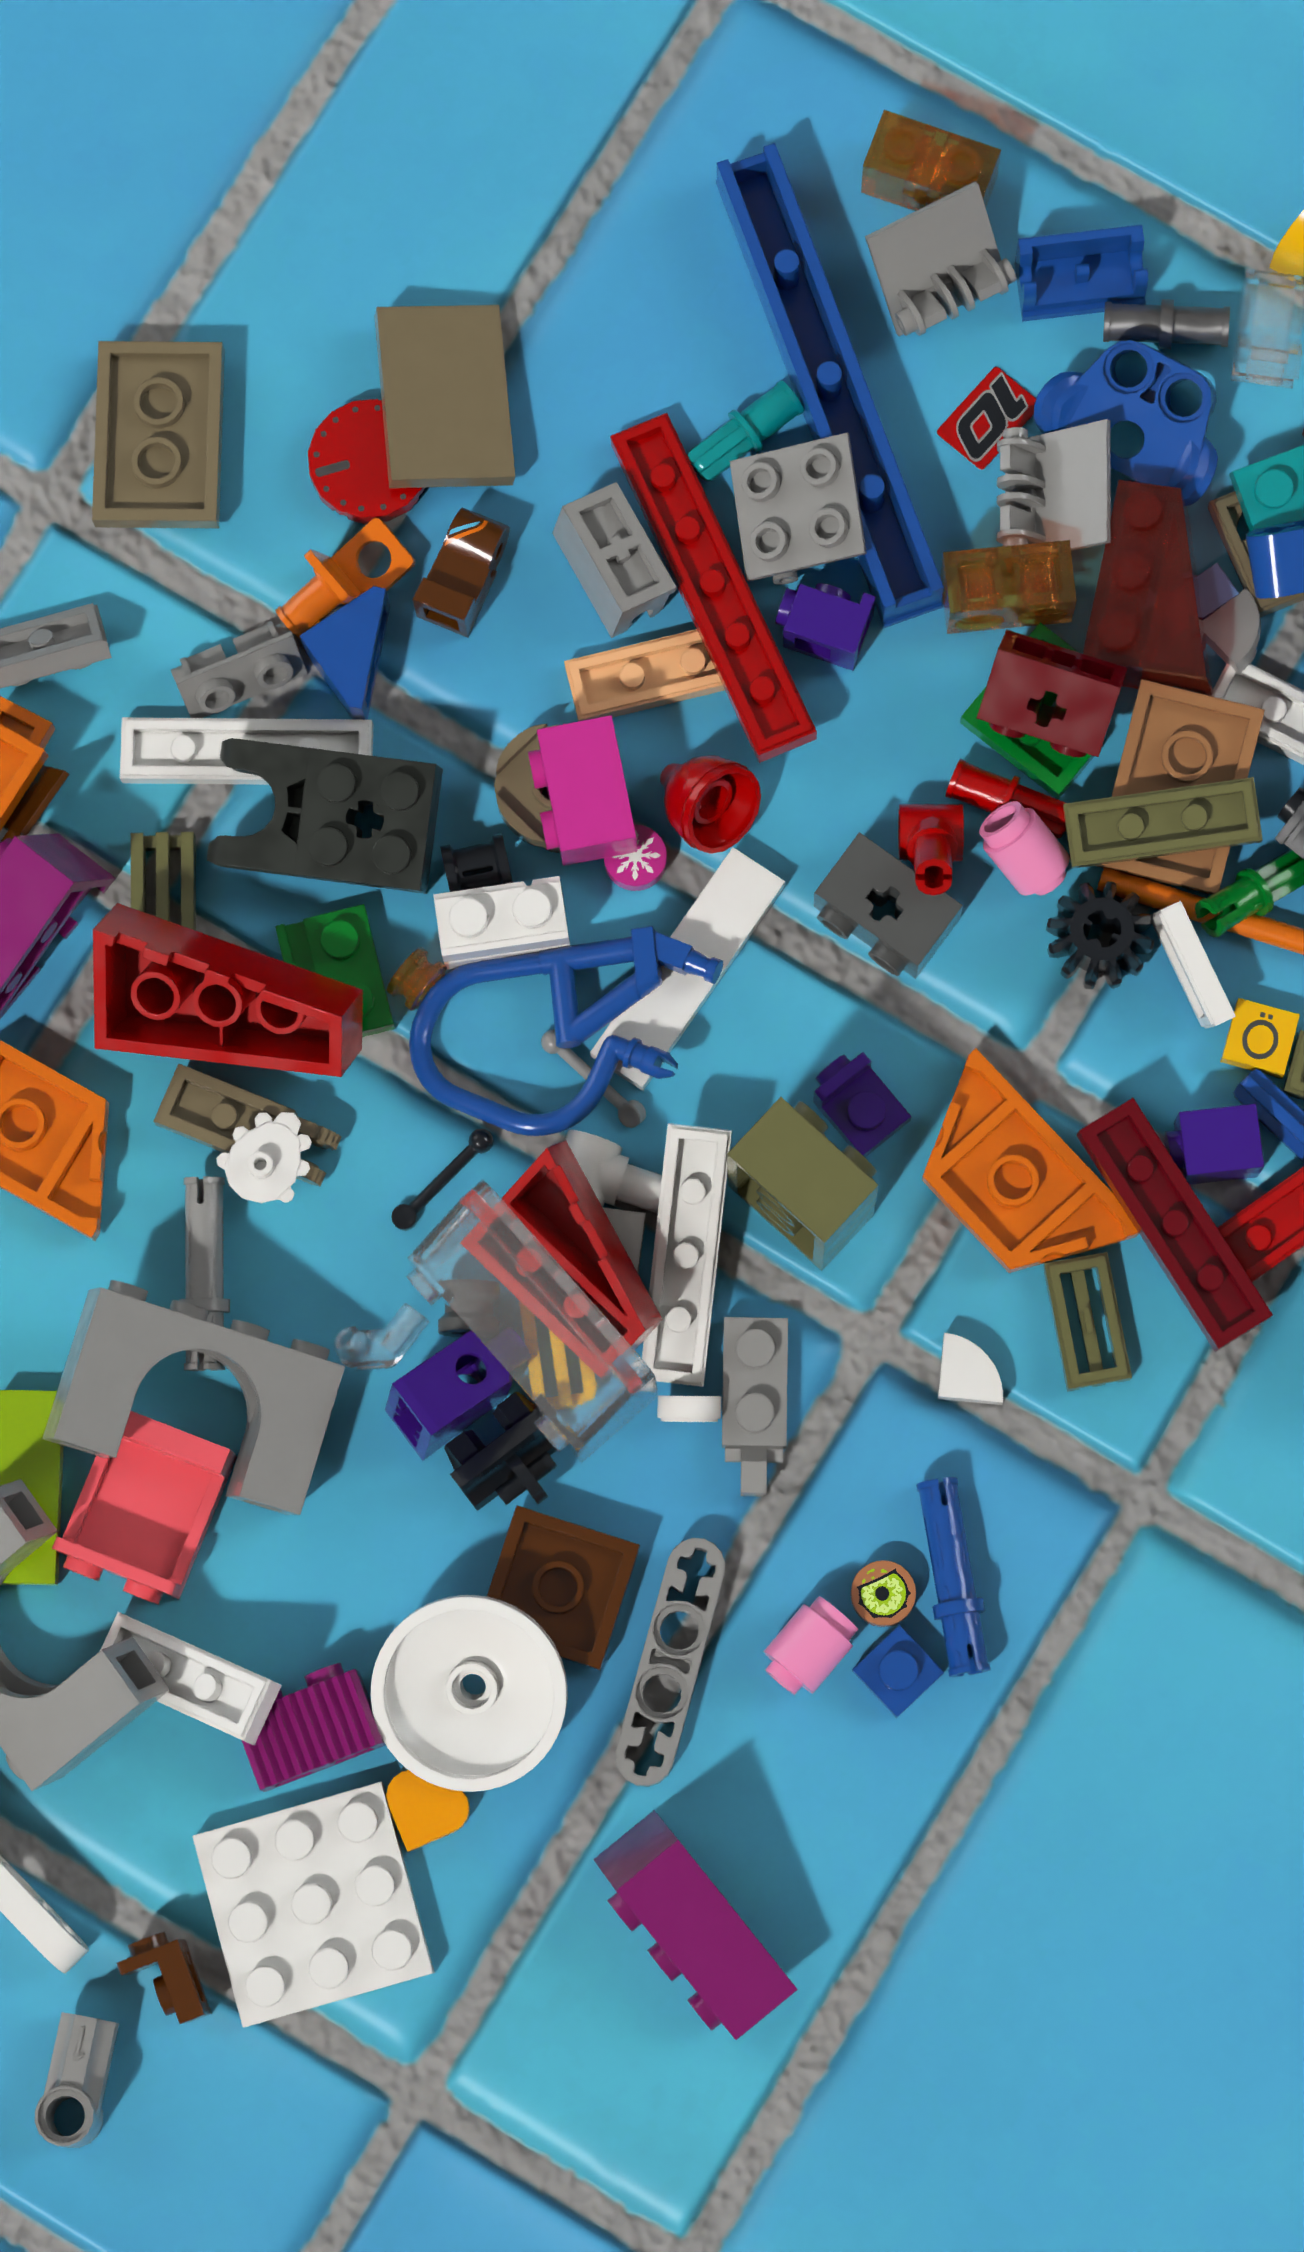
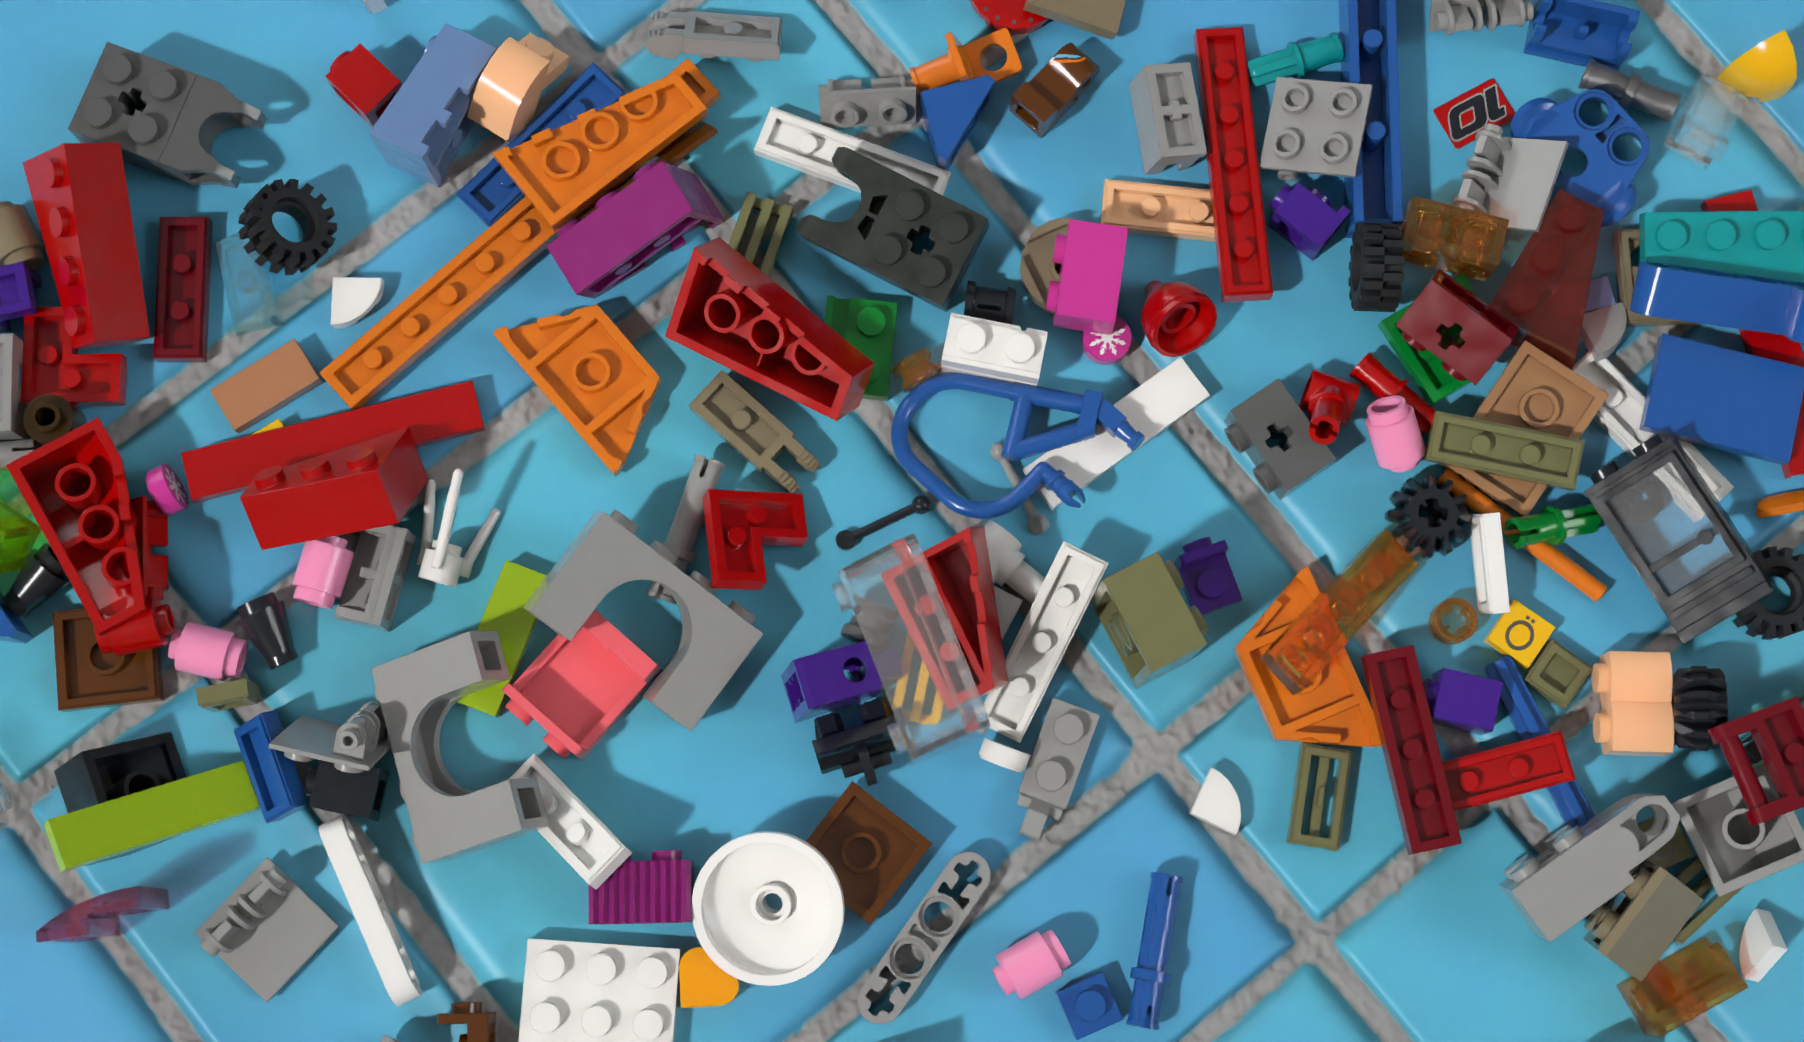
camera: 10 degrees right, 0 degrees up
white piece [216,1112,312,1203] -> none
clear arm [334,1303,430,1371] -> none
tile [851,1560,916,1627] -> none
none -> red plate [703,489,808,590]
none -> clear orange plate [1259,529,1419,695]
none -> black tyre [1348,223,1405,312]
none -> clear orange bush [1428,598,1478,645]

